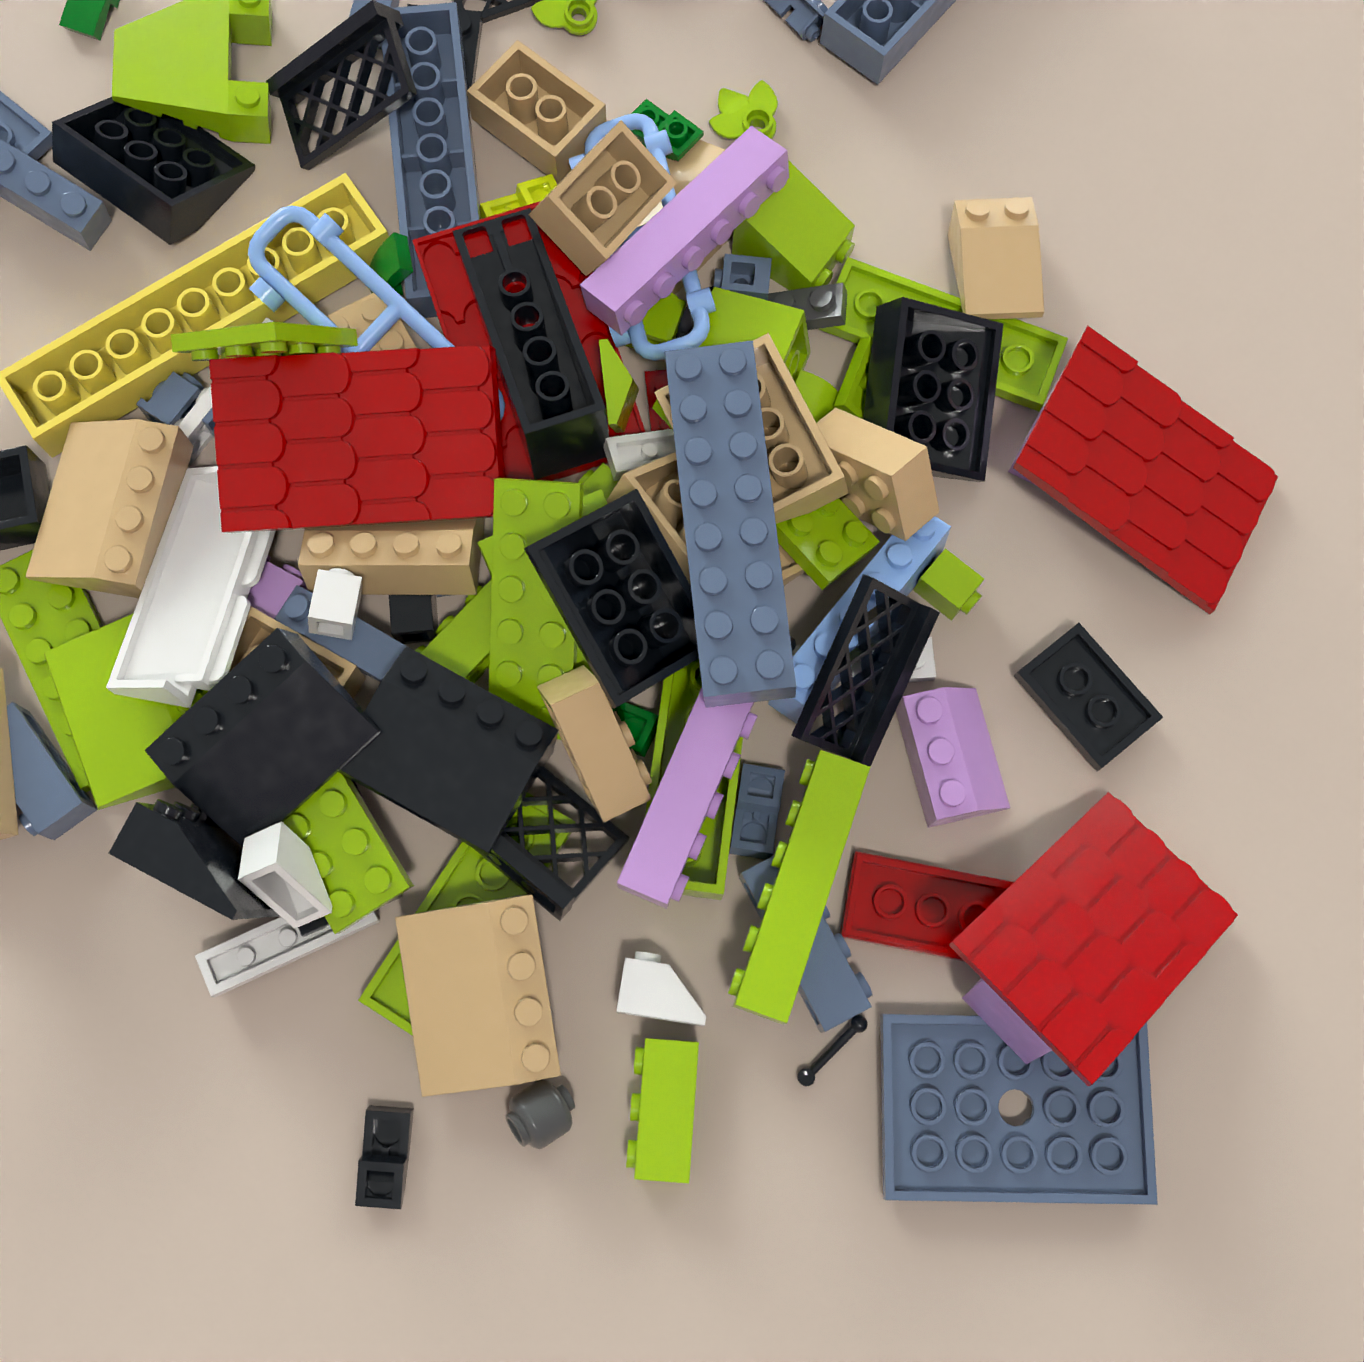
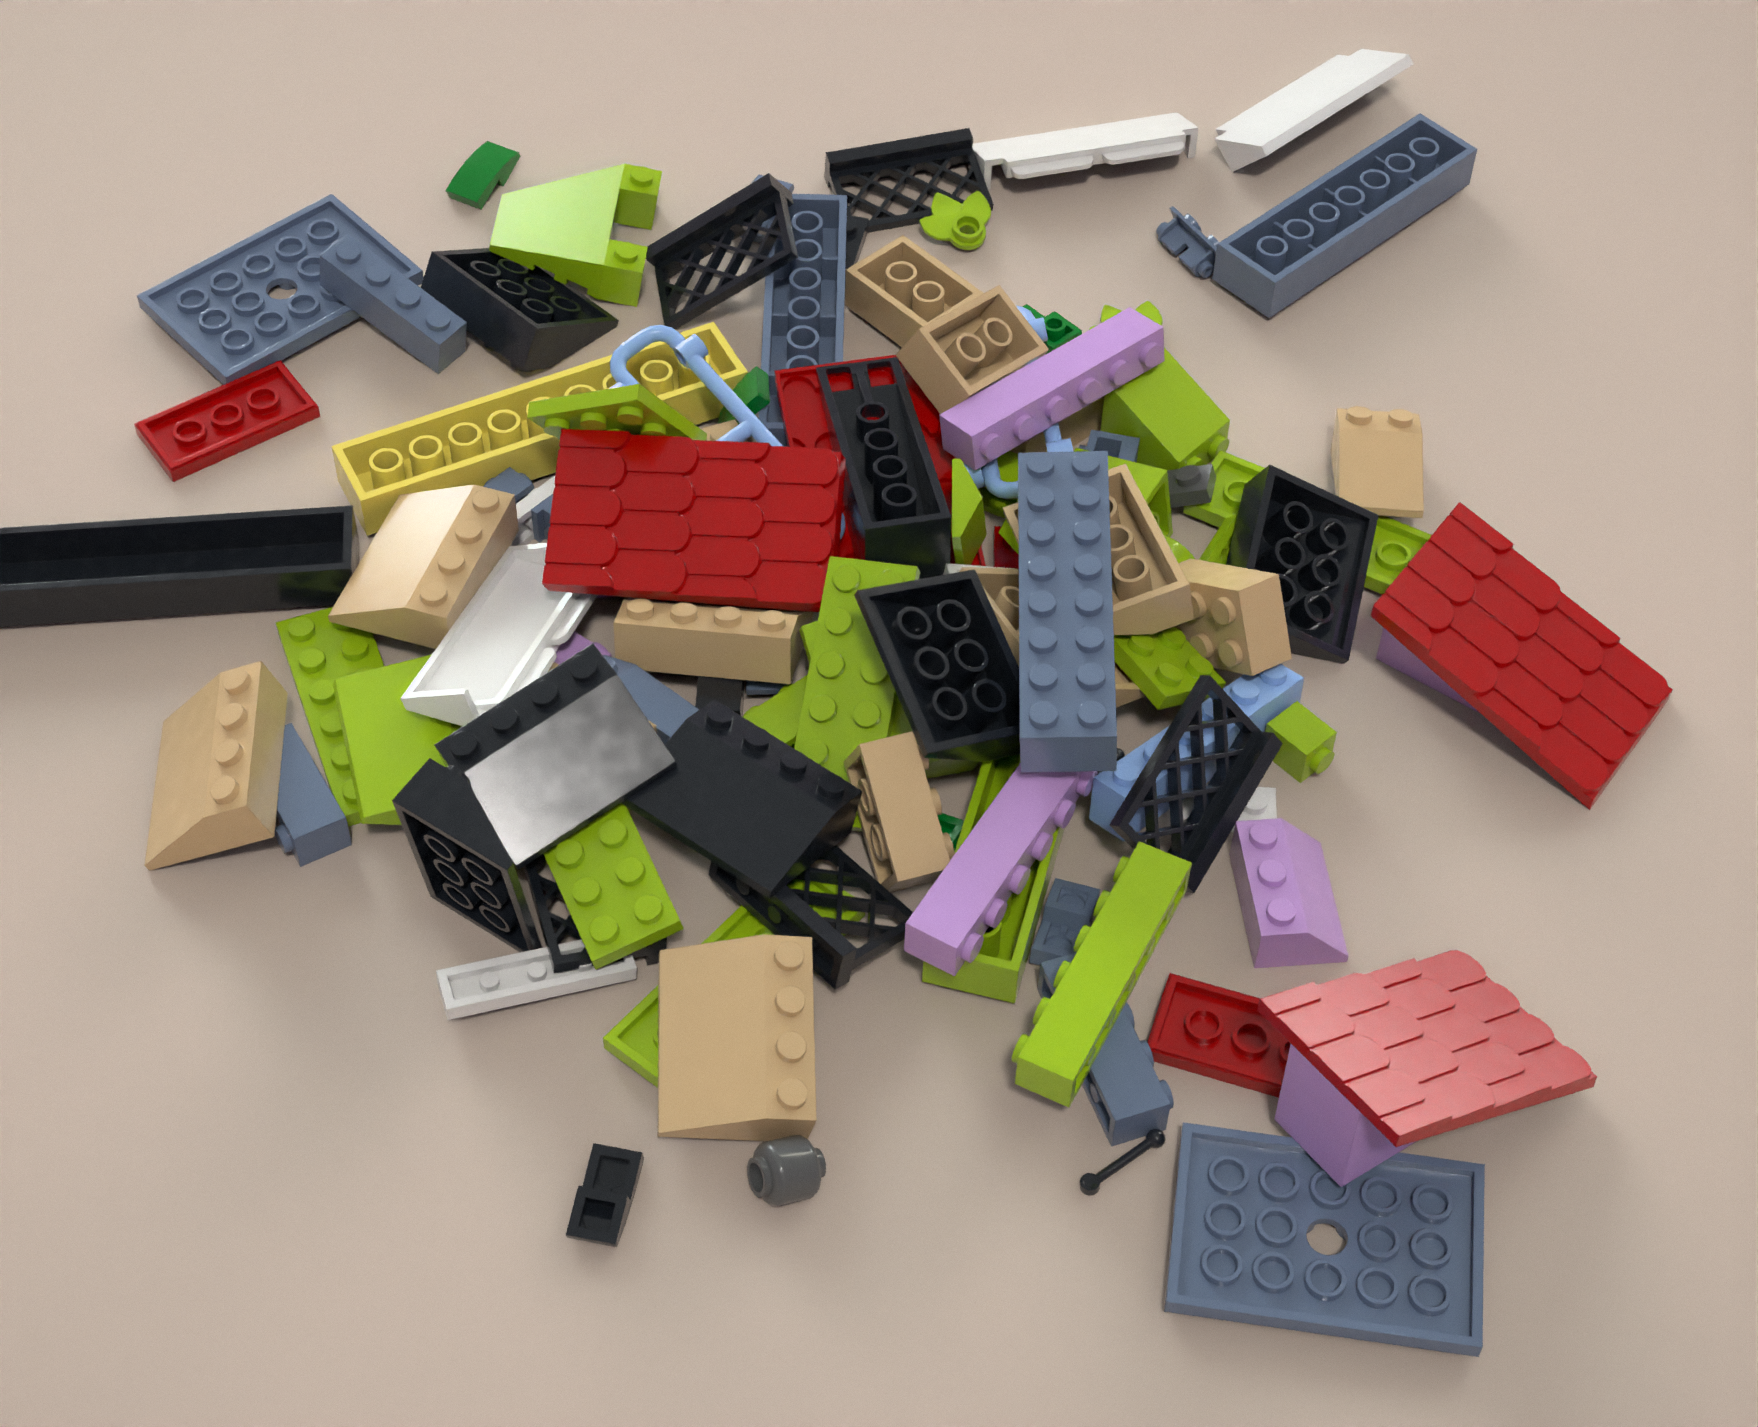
camera: 10 degrees right, 25 degrees down
white slope [238,821,333,928] -> none
white brick [308,568,362,640] -> none
white slope [617,951,706,1027] -> none
lime brick [626,1038,699,1184] -> none
black plate [1014,623,1163,771] -> none

